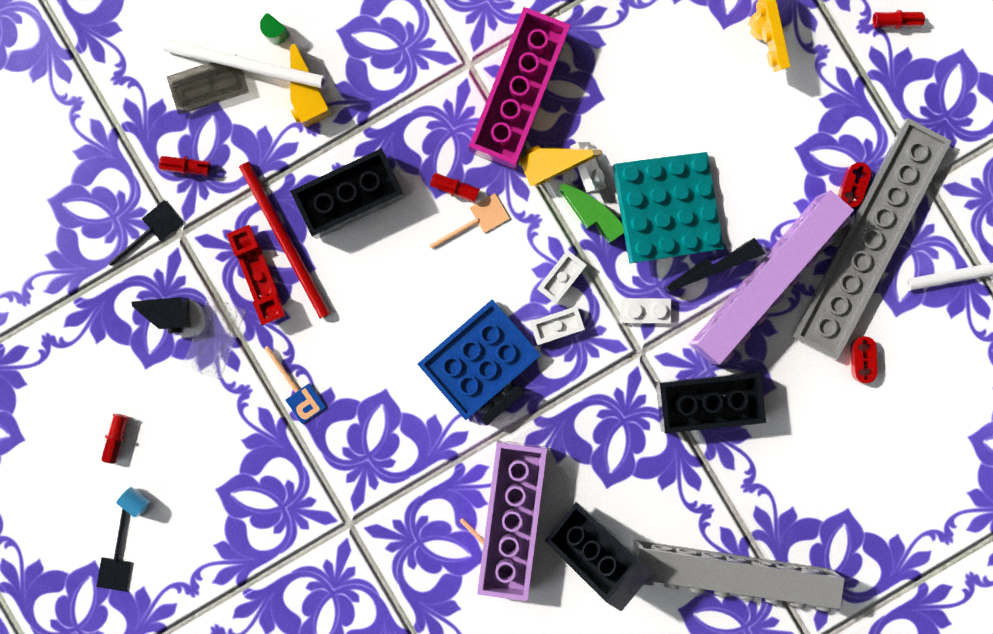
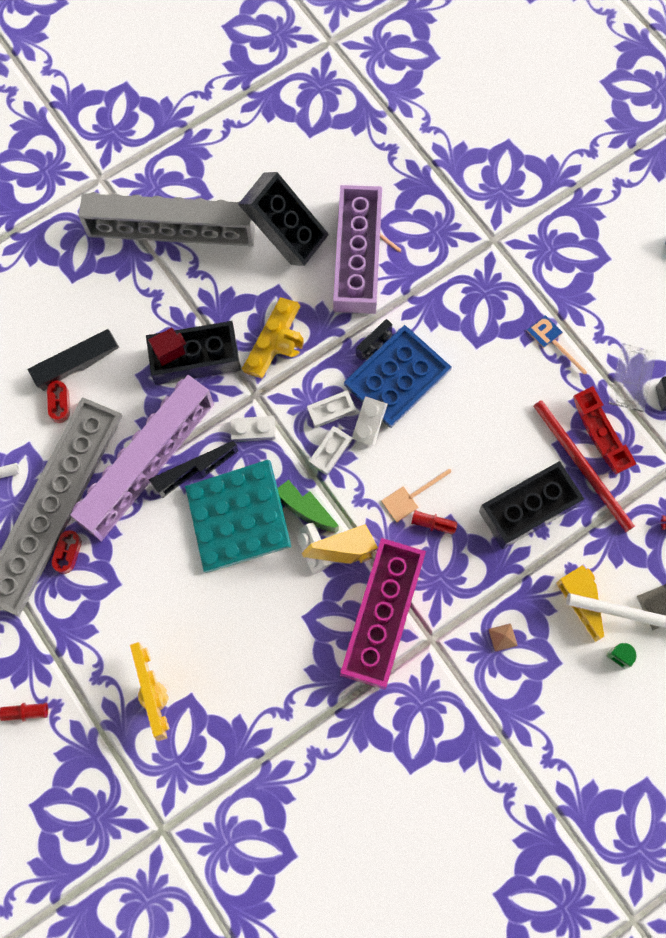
camera: 175 degrees right, 15 degrees down
none -> black slope [27,329,119,391]
none -> dark red brick [148,327,186,366]
none -> yellow plate [242,297,304,379]
none -> white plate [352,396,388,446]
none -> medium nougat slope [488,623,518,652]

